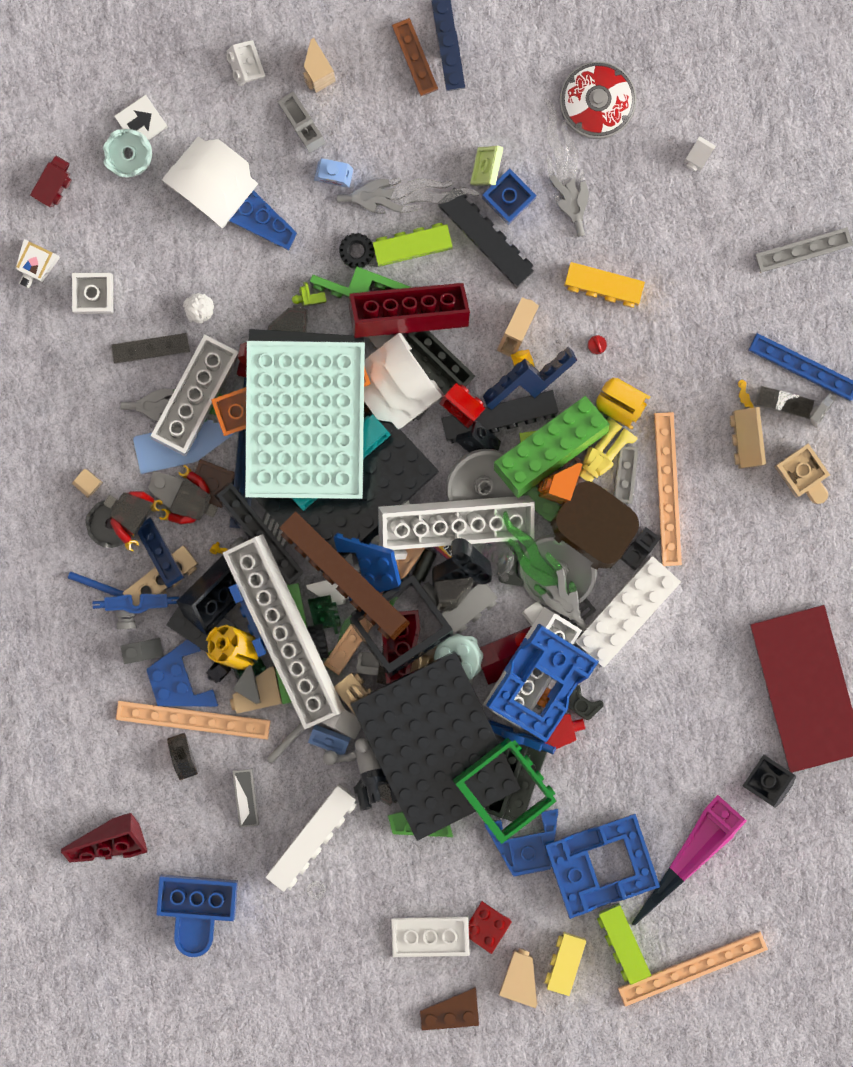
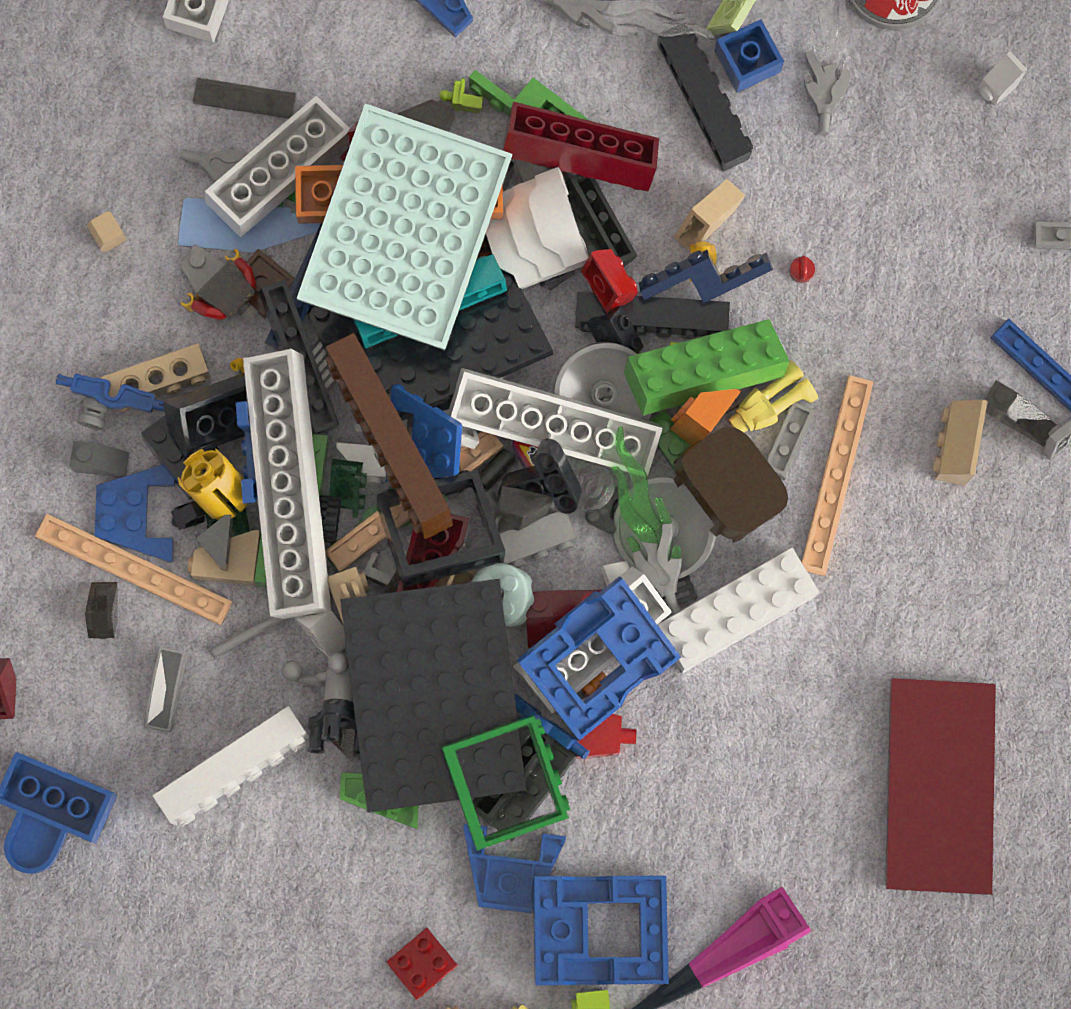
camera: 15 degrees right, 10 degrees down
blue bar [68,571,124,597] -> none
dark grey plate [85,500,131,548] -> none
clear smoke torso [104,491,163,551] -> none
dark blue plate [137,517,185,588] -> none
white piece [183,293,214,323] -> none
medium blue plate [308,725,350,755] -> none
black tyre [339,233,374,268] -> none
lime brick [373,223,453,267] -> none
white tile [391,916,470,957] -> none
yellow brick [564,262,645,308] -> none
pearl dark grey piece [568,685,604,720] -> none
yellow cylinder [596,377,651,429] -> none
black slope [620,527,661,570] -> none
yellow piece [738,379,754,408] -> none
black slope [743,755,797,808] -> none
tan brick [774,443,830,504] -> none

